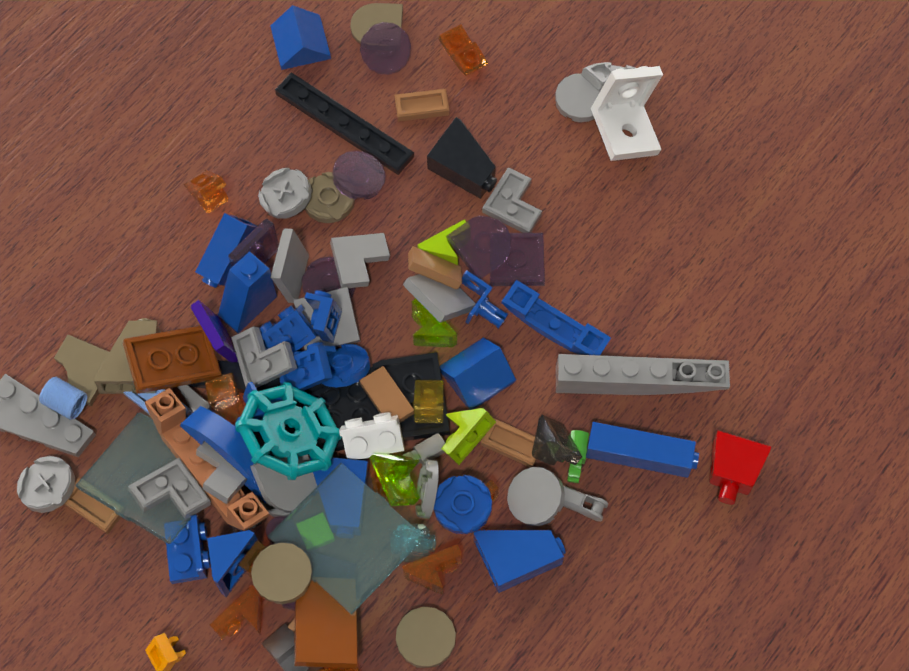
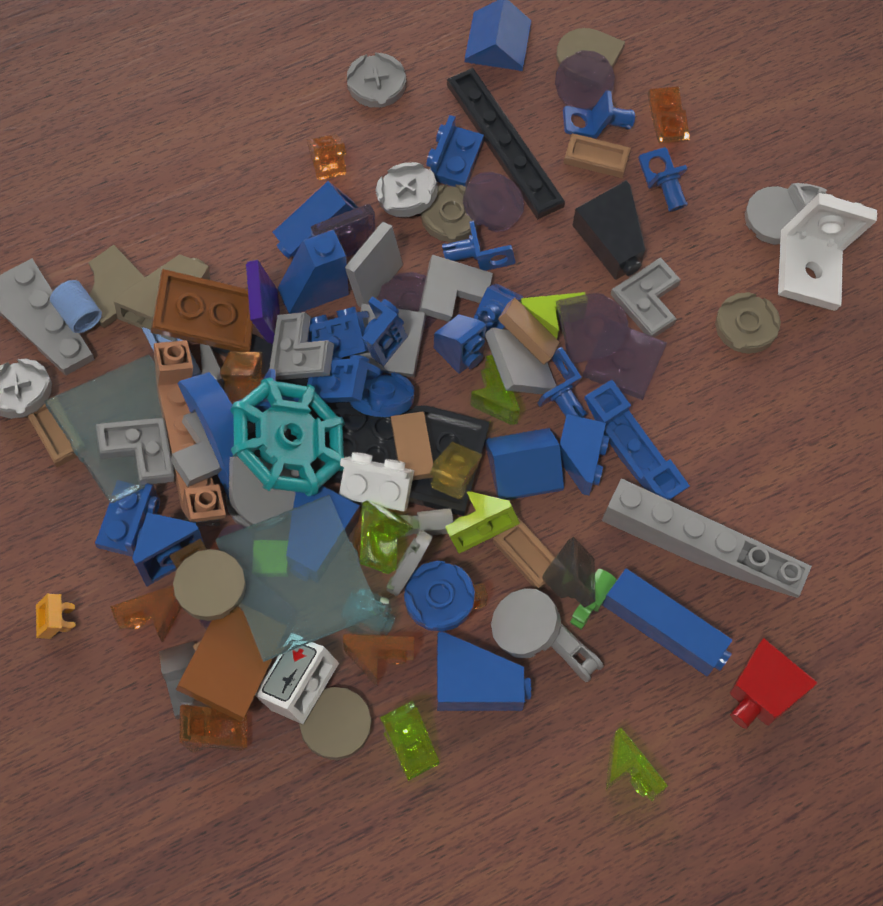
camera: 20 degrees right, 0 degrees up
none -> brick [255,634,339,724]
none -> light grey tile [347,53,406,107]
none -> clear neon green slope [380,701,440,781]
none -> blue bracket [426,115,484,187]
none -> blue slope [434,314,486,374]
none -> blue bracket [442,220,516,271]
none -> blue bracket [474,284,524,332]
none -> blue slope [560,414,610,496]
none -> blue bracket [563,90,635,139]
none -> clear neon green slope [606,728,668,802]
none -> blue bracket [638,147,688,212]
none -> dark tan tile [715,292,781,354]

